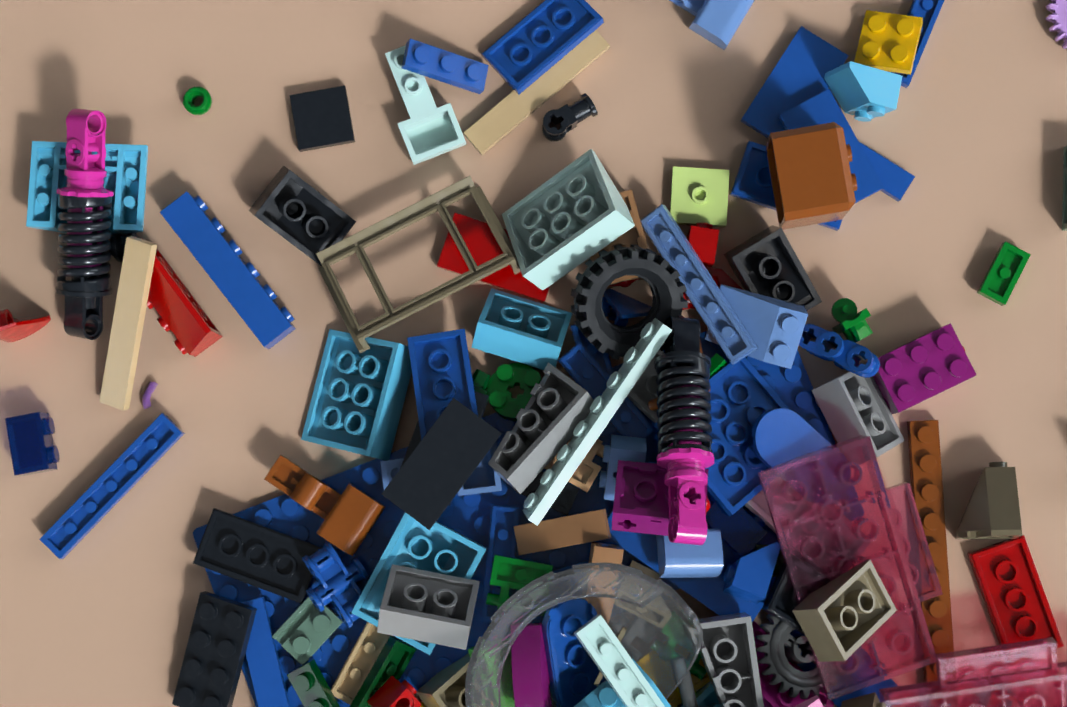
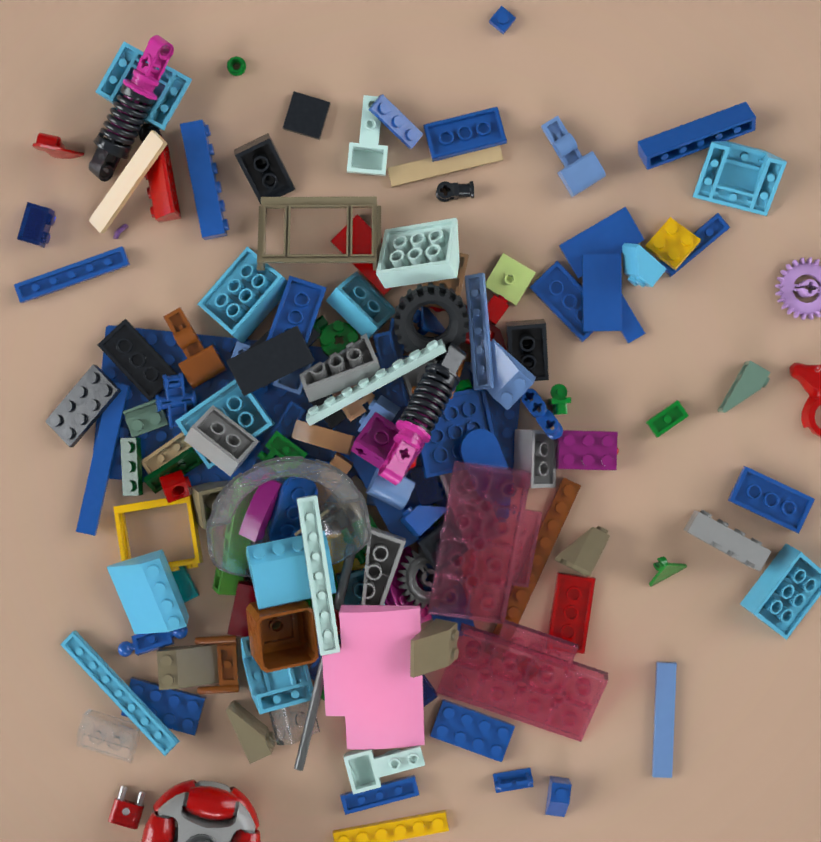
camera: 25 degrees right, 5 degrees up
dark orange plate [766,122,857,230] -> none
dark tan slope [792,560,897,662] -> none

